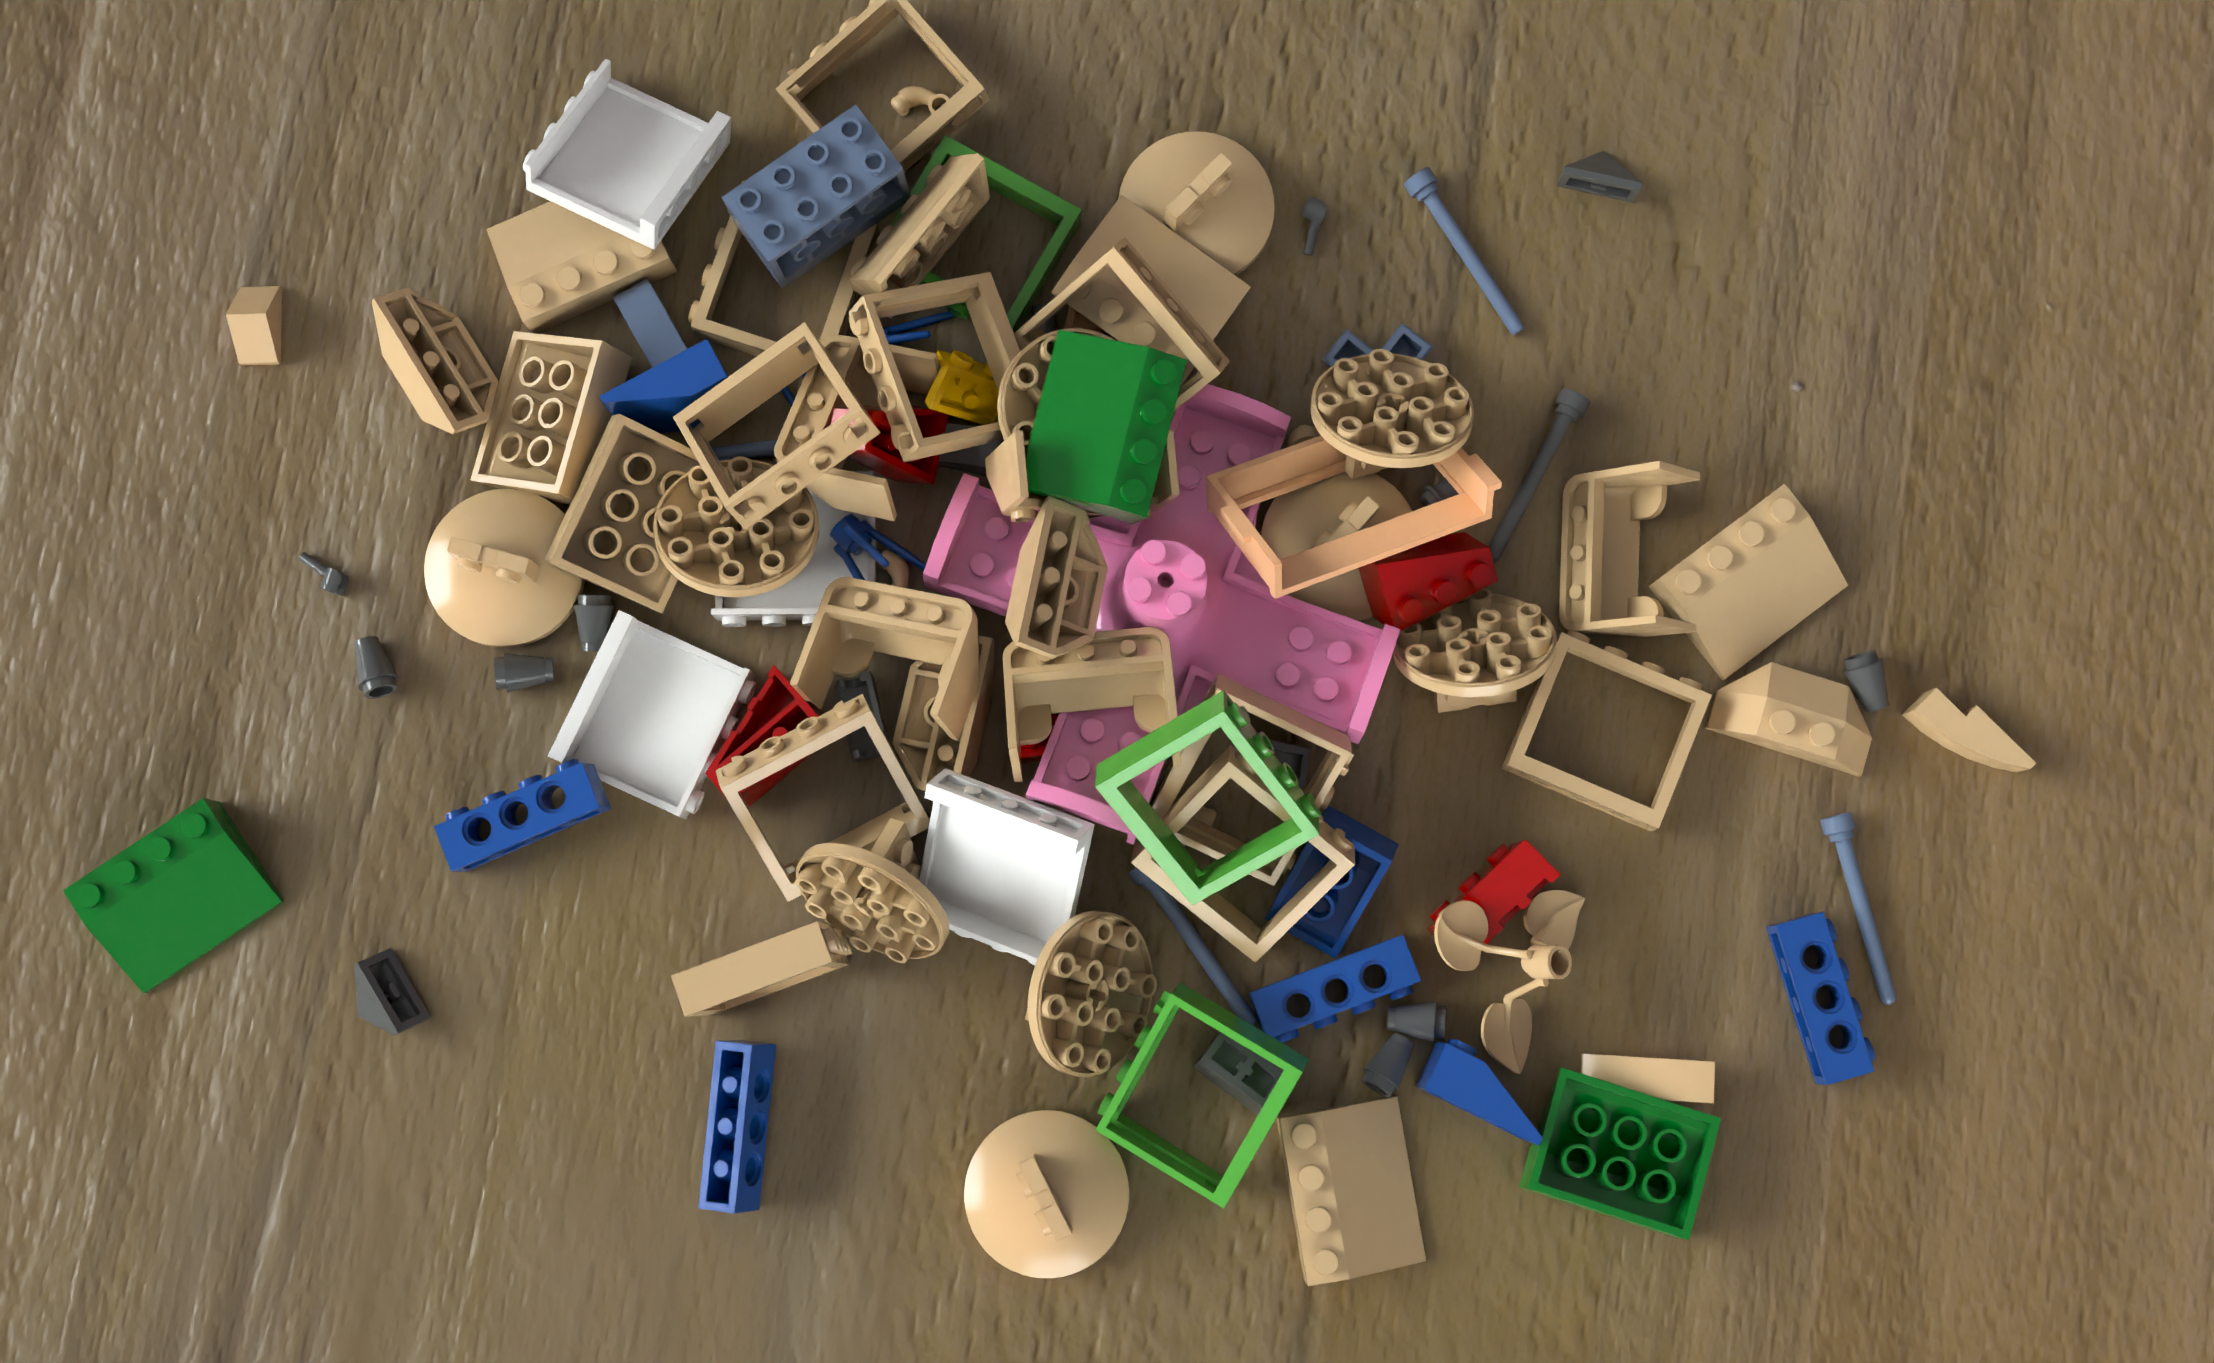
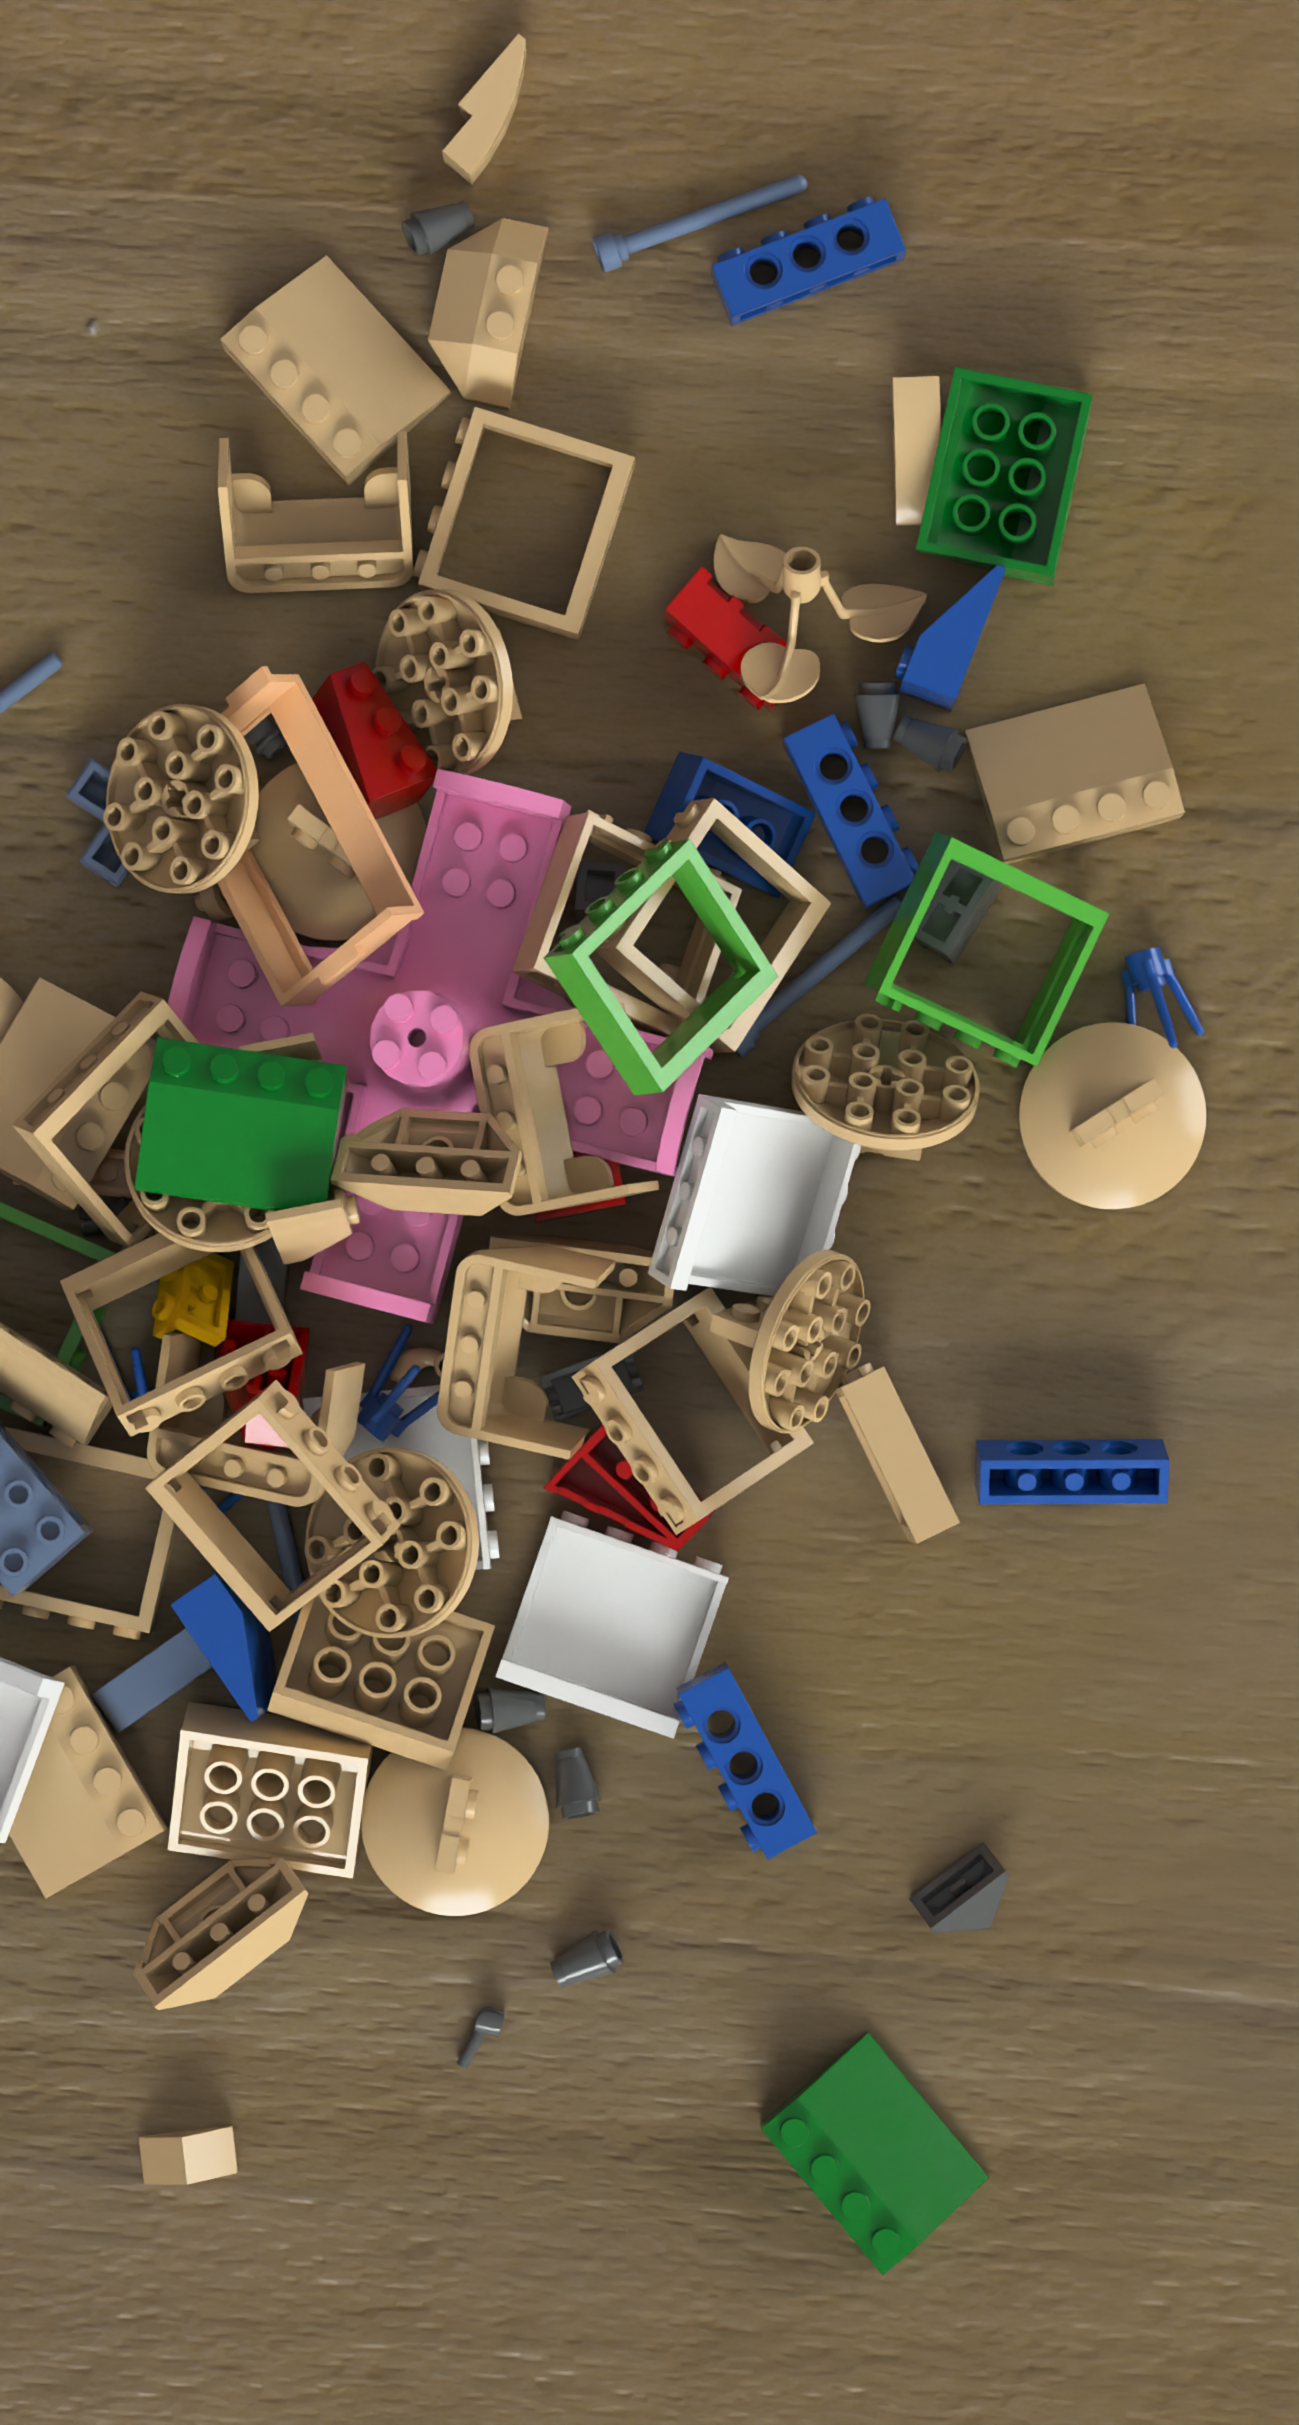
camera: 95 degrees left, 5 degrees up
dark grey piece [1488,388,1591,563] -> none
none -> blue plant [1120,947,1204,1048]

